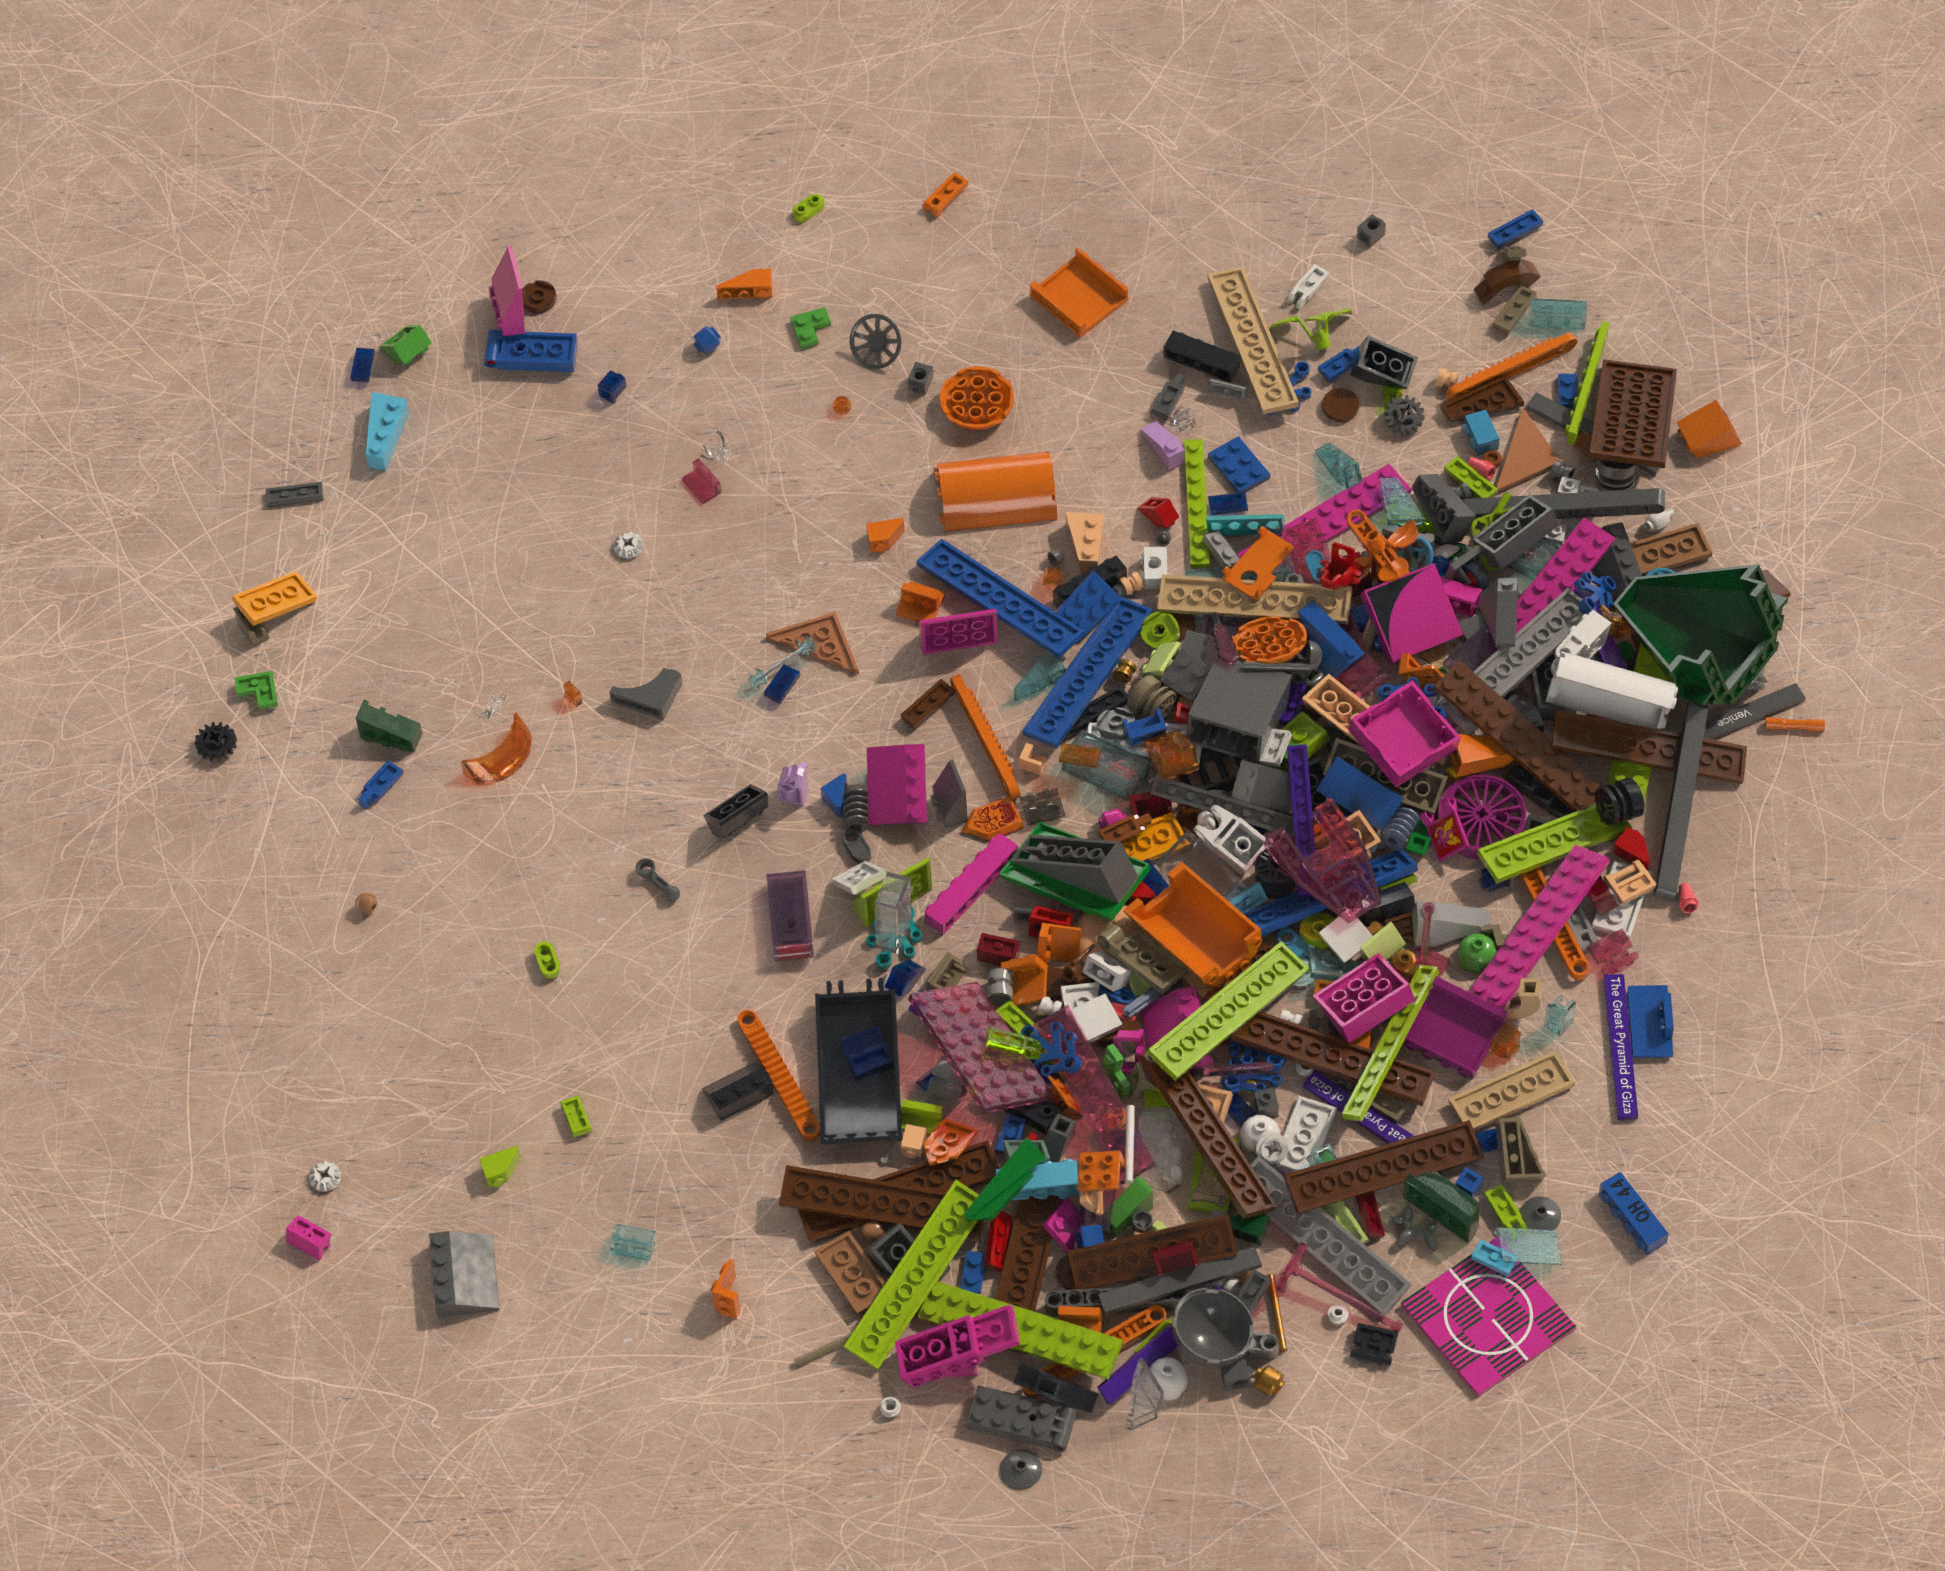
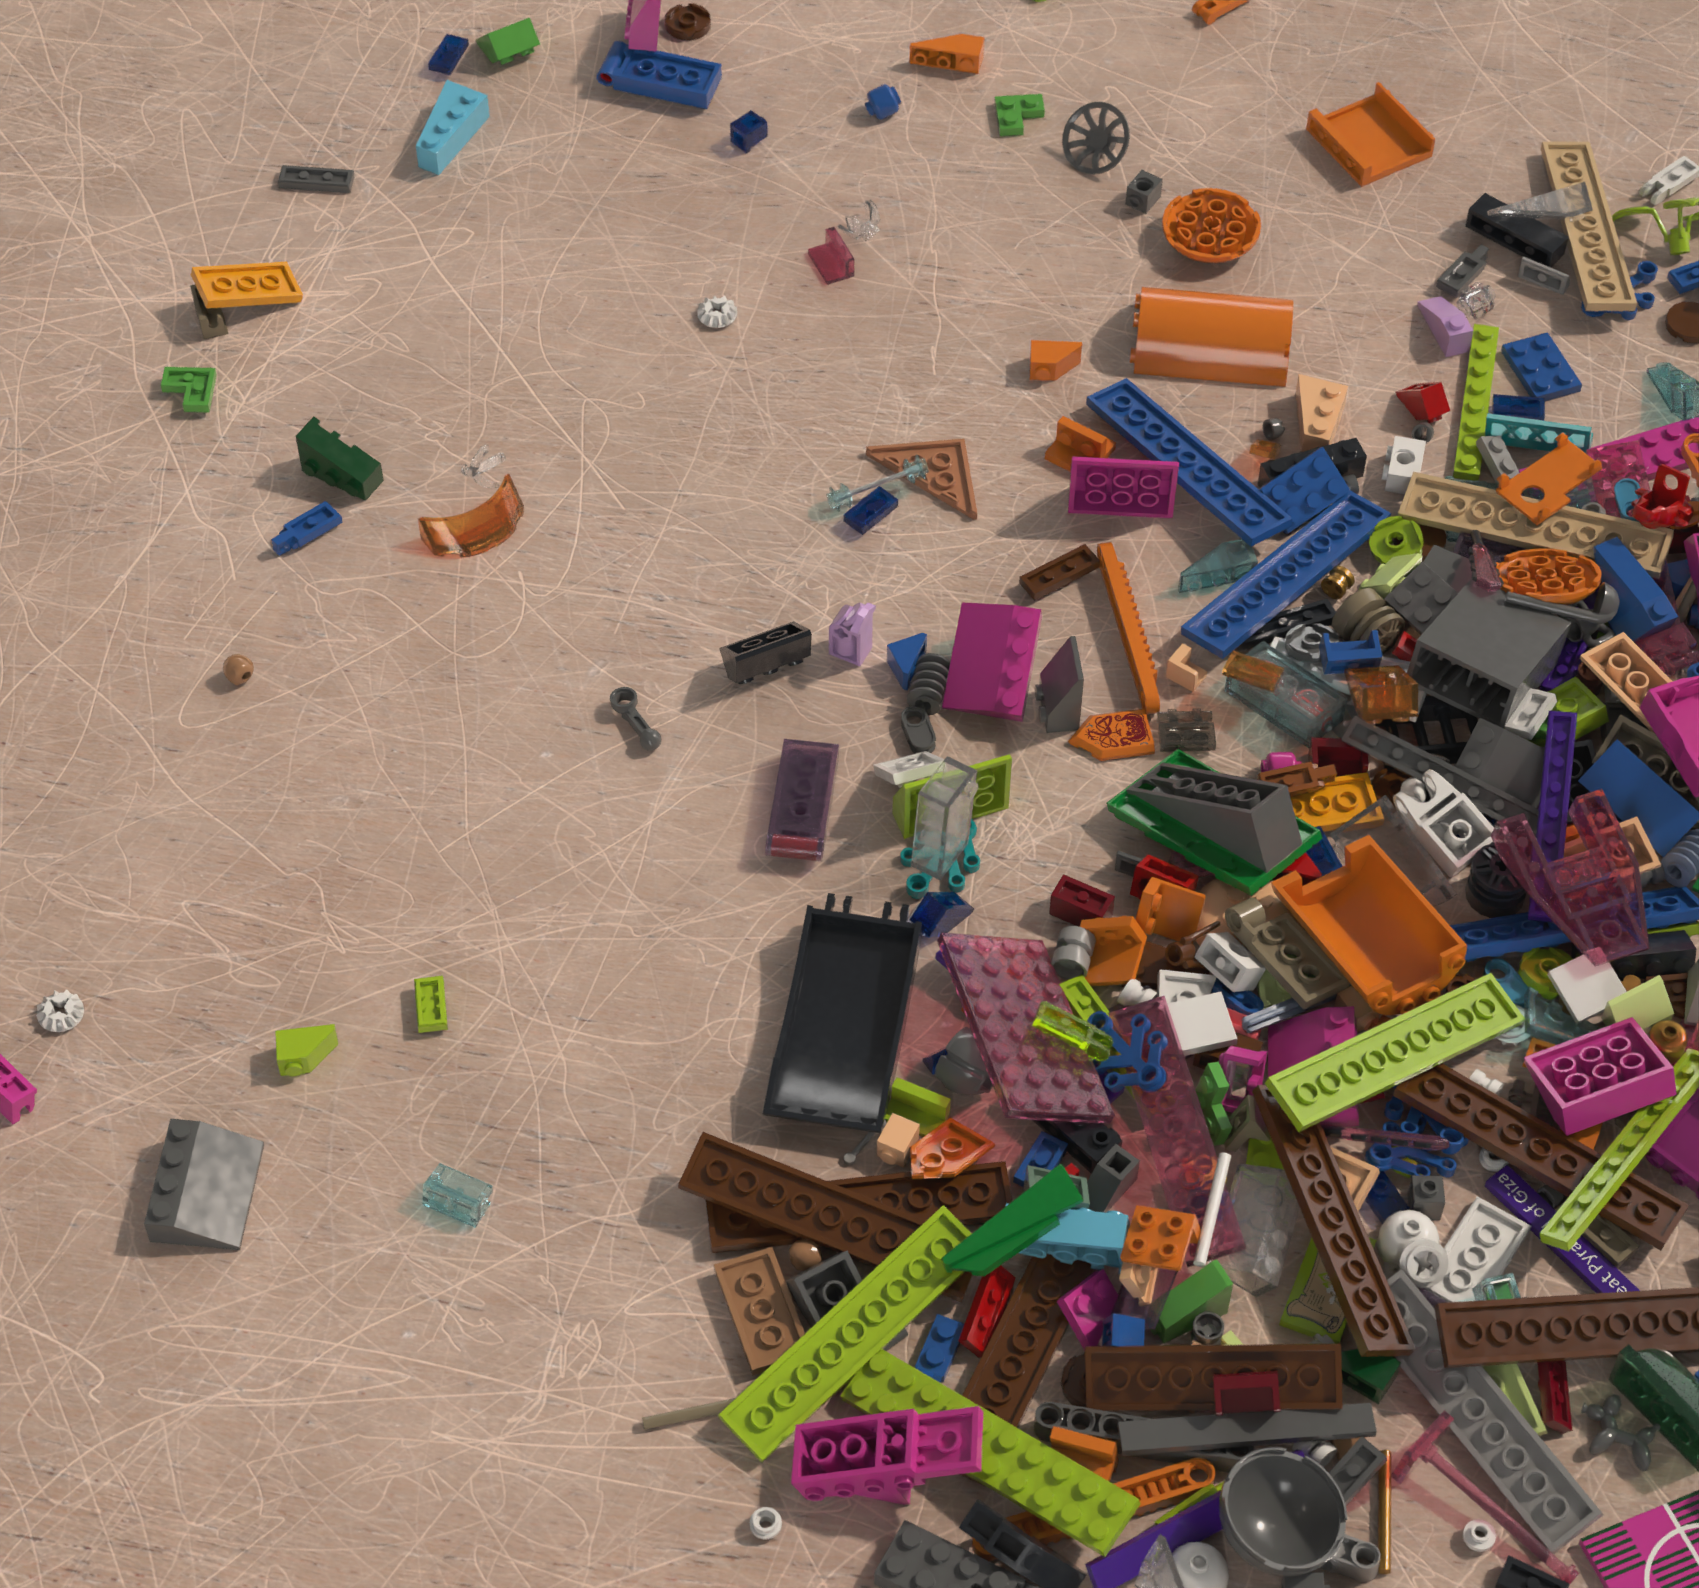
camera: 10 degrees right, 5 degrees down
black gear [194,722,237,762] -> none
lime plate [534,941,561,979] -> none
clear orange plate [563,681,583,707] -> none
dark grey arch [610,668,682,720] -> none
black slope [702,1062,774,1121] -> none
orange bracket [711,1259,740,1319] -> none
orange gear [737,1010,820,1141] -> none
clear orange plate [833,396,851,414] -> none
clear blue slope [840,1026,893,1076] -> none
dark pink brick [924,833,1018,935] -> none
dark tan hinge [926,952,967,1001] -> none
orange hinge [1048,1076,1085,1121] -> none
light nougat wheel [1118,572,1144,596] -> none
medium azure plate [1229,882,1268,913] -> none
none -> clear wedge [1487,182,1593,222]

